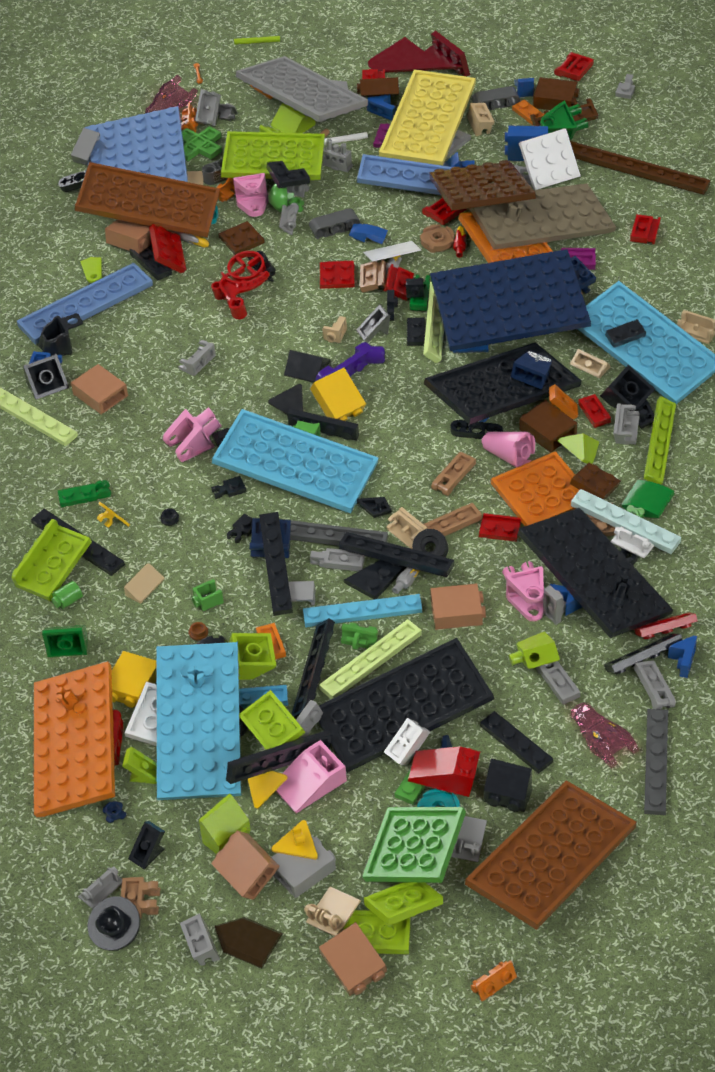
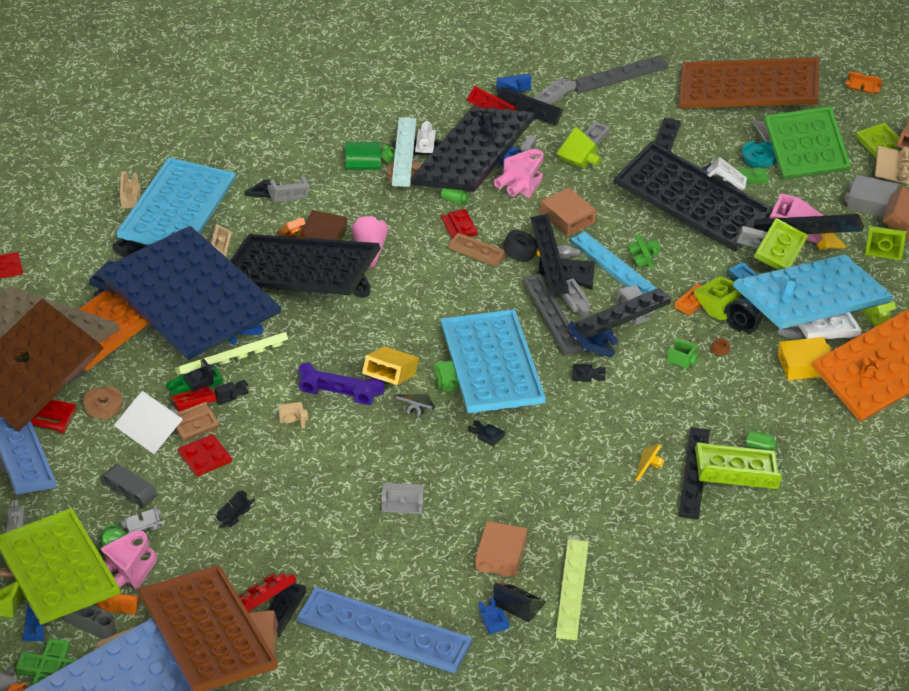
camera: 125 degrees left, 5 degrees down
black piece [39,313,83,356] -> none
green slope [42,625,88,658] -> none
green hinge [57,480,112,508] -> none
lime piece [80,257,102,283] -> none
tan slope [124,563,165,604] -> none
black plate [160,508,179,526] -> none
bright pink piece [163,407,222,462] -> none
red piece [211,251,270,320] -> none
black plate [211,476,247,499] -> none
reddish brown plate [218,221,265,255] -> none
black plate [267,161,310,188] -> none
yellow piece [272,820,318,860] -> none
black slope [284,350,331,383] -> none
black plate [287,408,359,441] -> none
black plate [291,618,335,720] -> none
yellowish green plate [319,619,422,699] -> none
blue slope [349,224,388,244] -> none
flat silver slope [356,304,390,343] -> none
black piece [357,497,392,518] -> none
lime plate [364,882,443,926] -> none
tan hinge [386,507,427,549] -> none
black plate [407,317,425,346] -> none
red slope [408,746,480,797] -> none
medium nougat plate [431,452,476,496] -> none
red piece [453,226,467,258] -> none
black slope [484,758,532,812] -> none
orange plate [491,451,579,526] -> none
dark blue torso [511,351,552,389] -> none
lime slope [558,433,599,464] -> none
magenta plate [561,248,596,270] -> none
reddish brown plate [570,463,621,500] -> none
clear pink animal [570,702,639,769] -> none
red plate [578,394,611,428] -> none
black slope [600,364,655,411] -> none
black plate [605,319,646,348] -> none
lime tile [644,396,676,485] -> none

